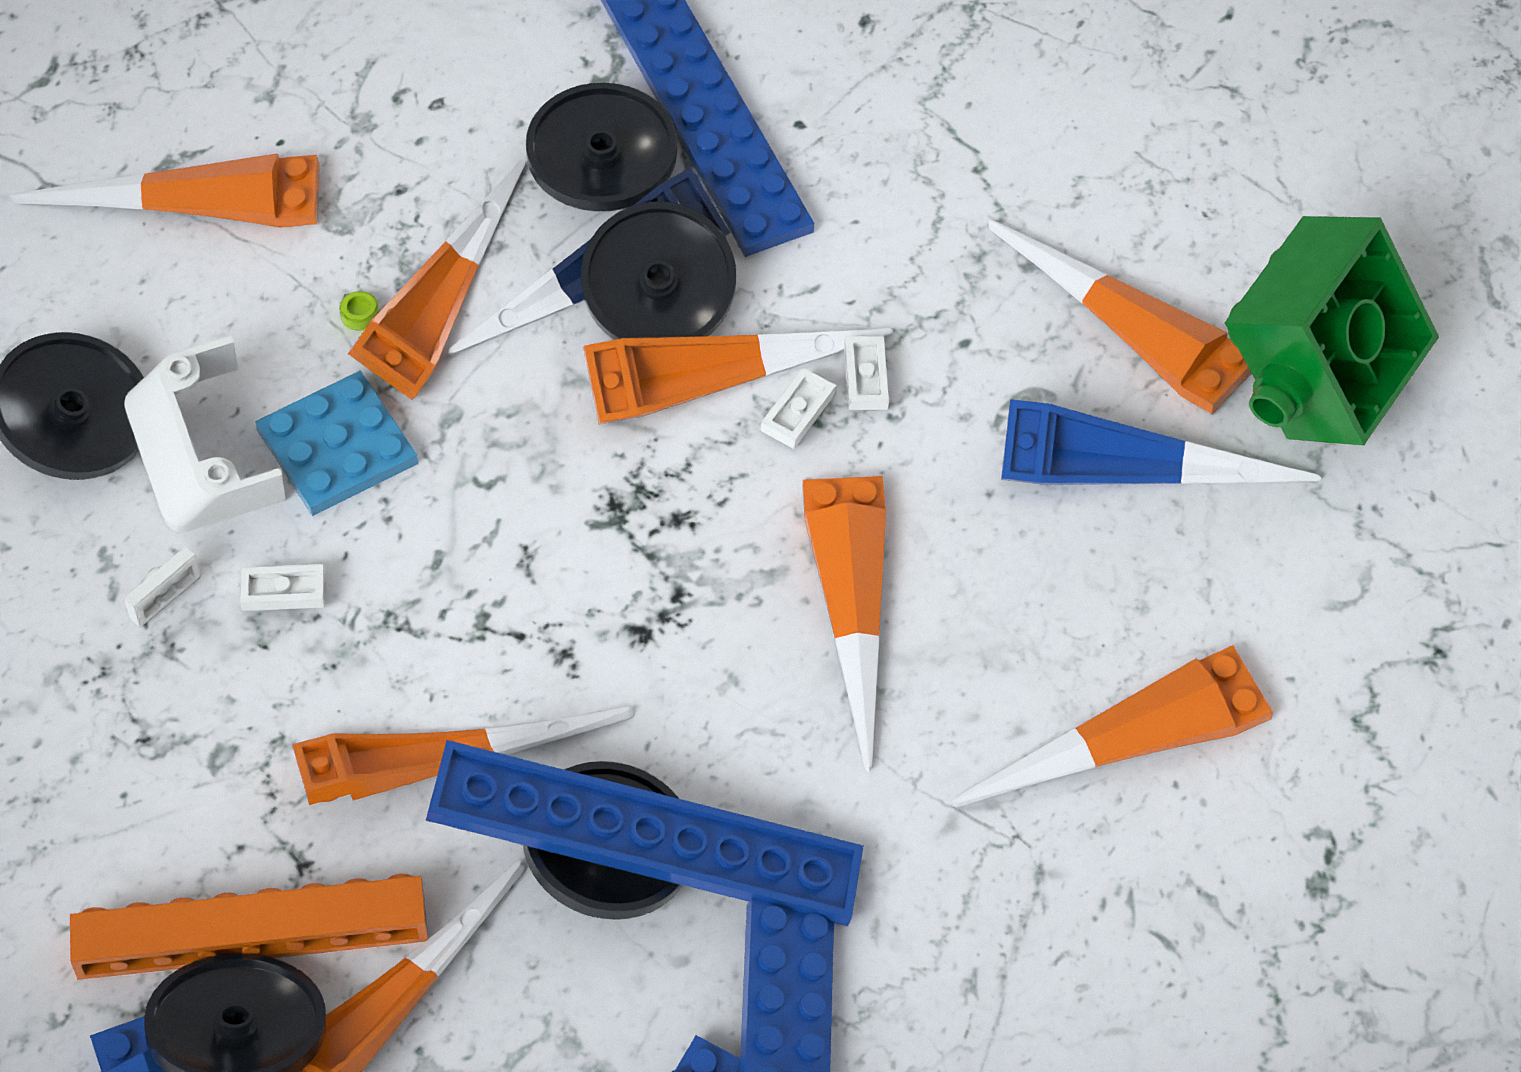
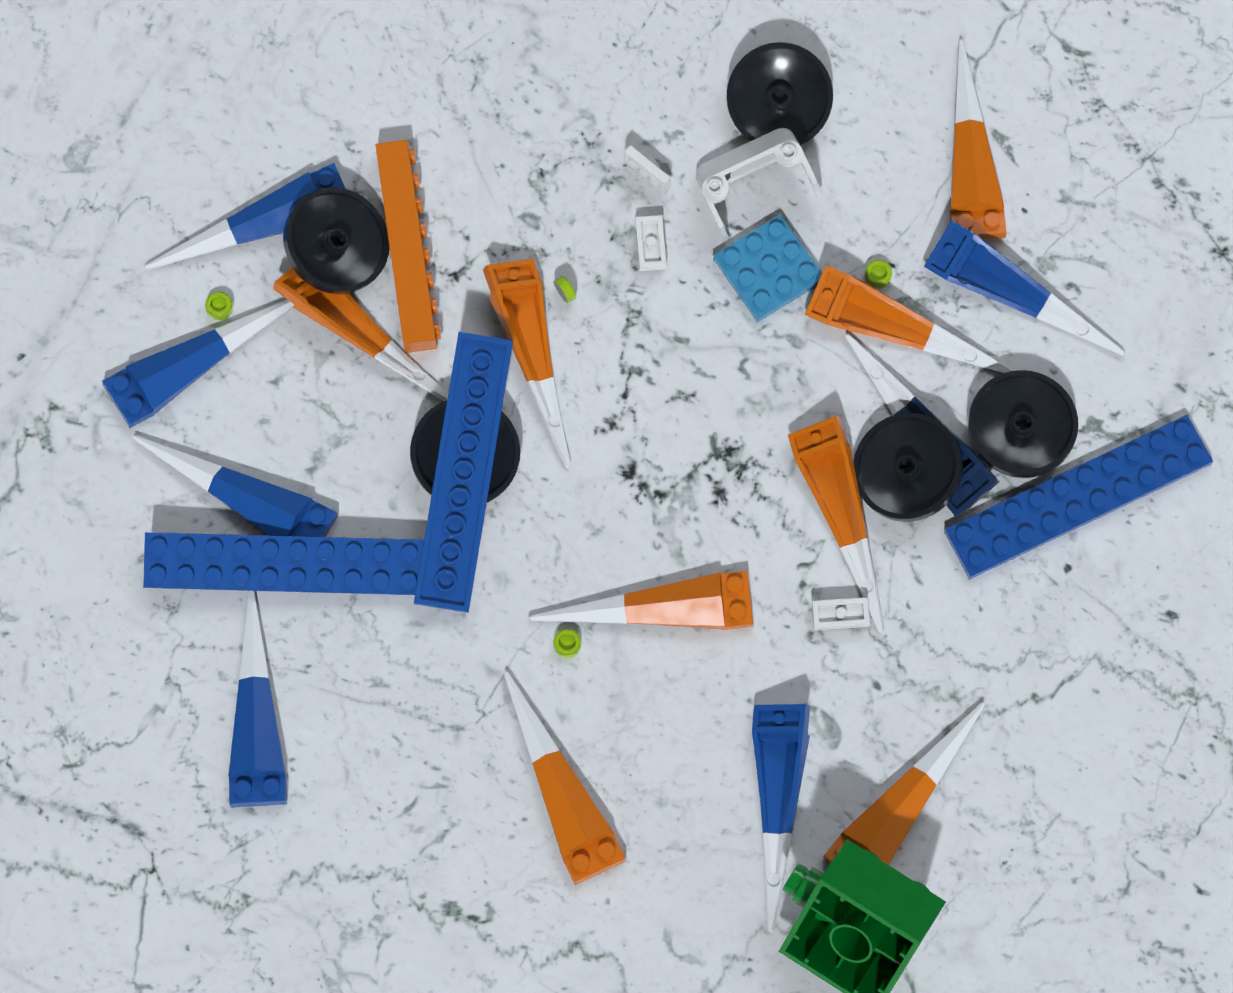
camera: 90 degrees right, 15 degrees up
white plate [761,368,836,449] -> none
none -> lime tile [553,276,576,304]
none -> lime tile [553,629,581,658]
none -> blue plate [924,220,1126,355]

